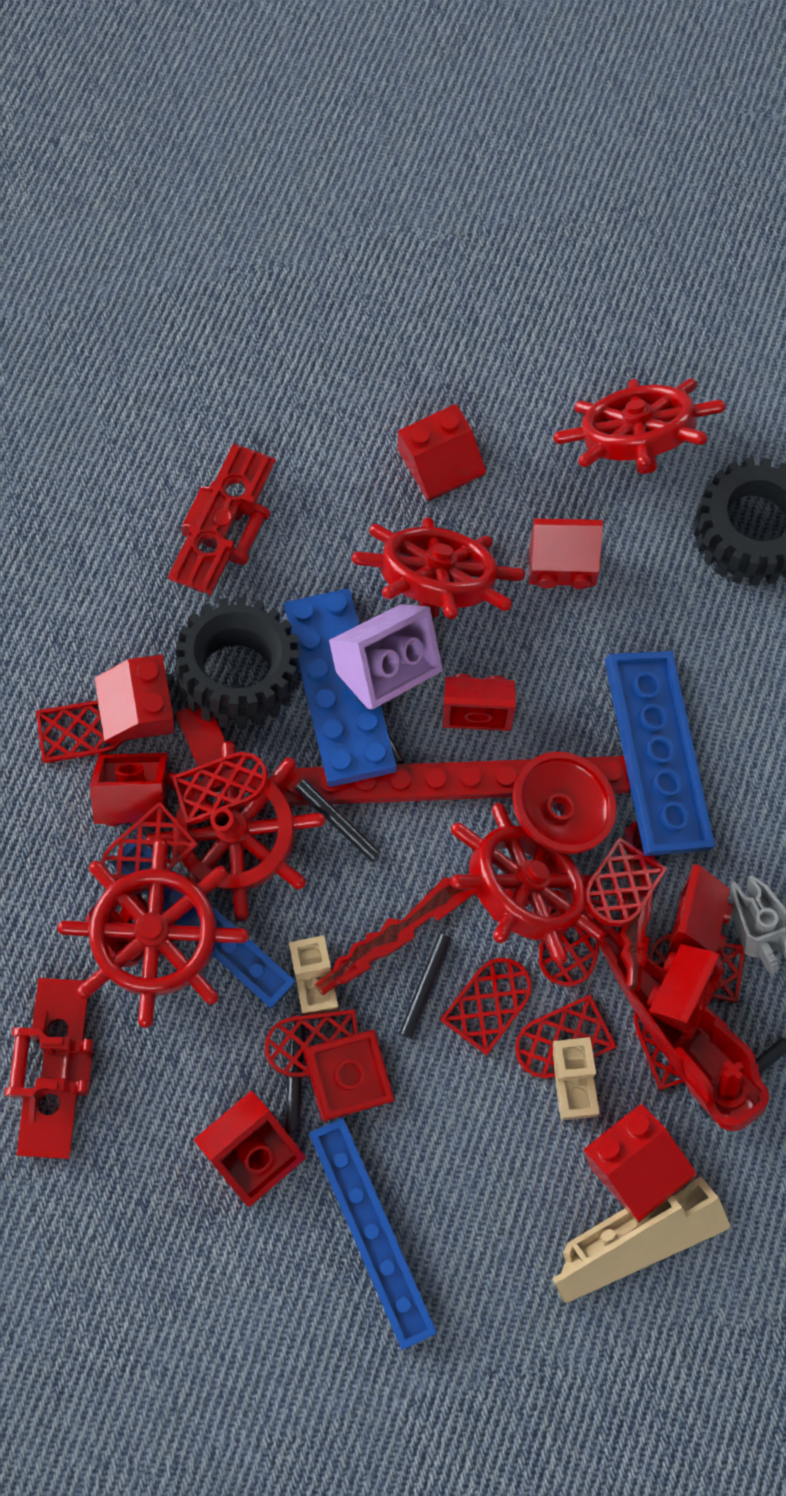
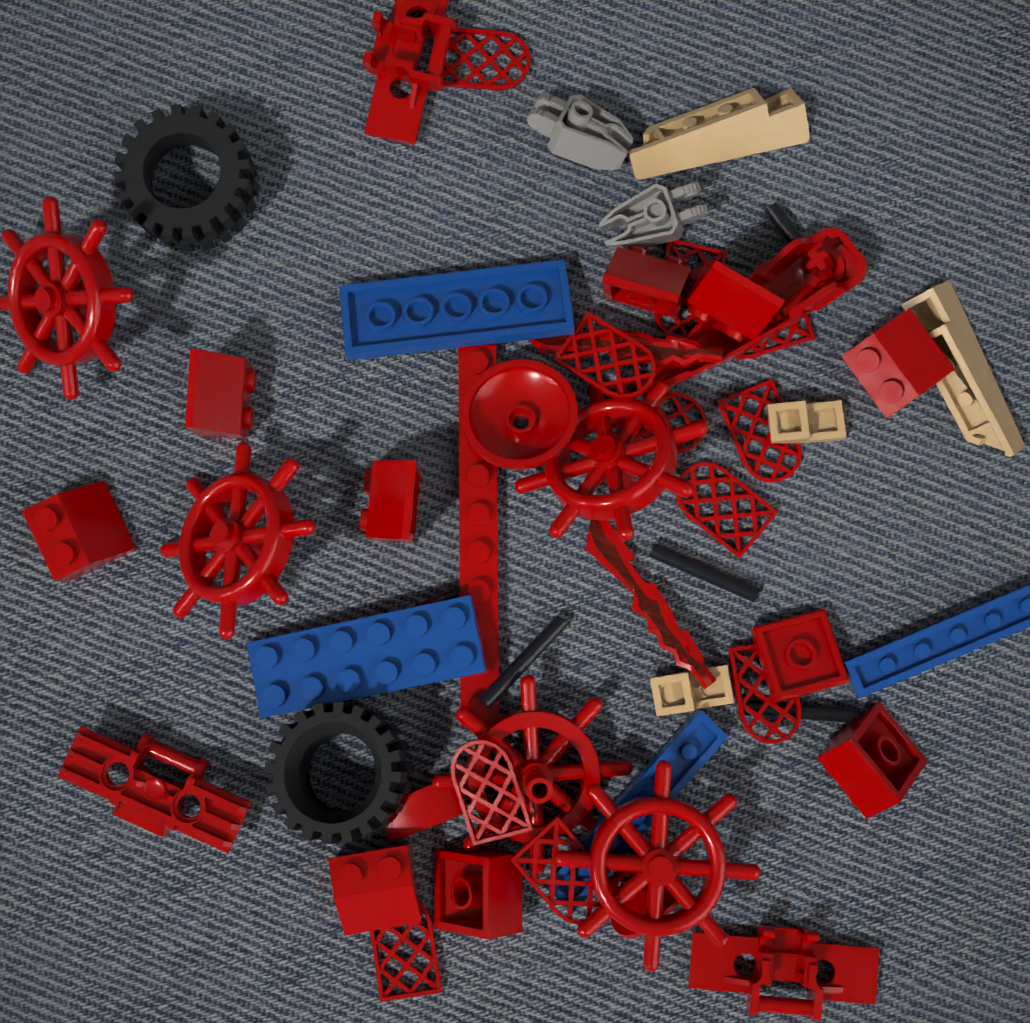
camera: 90 degrees left, 15 degrees up
lavender slope [329,604,443,709] -> none

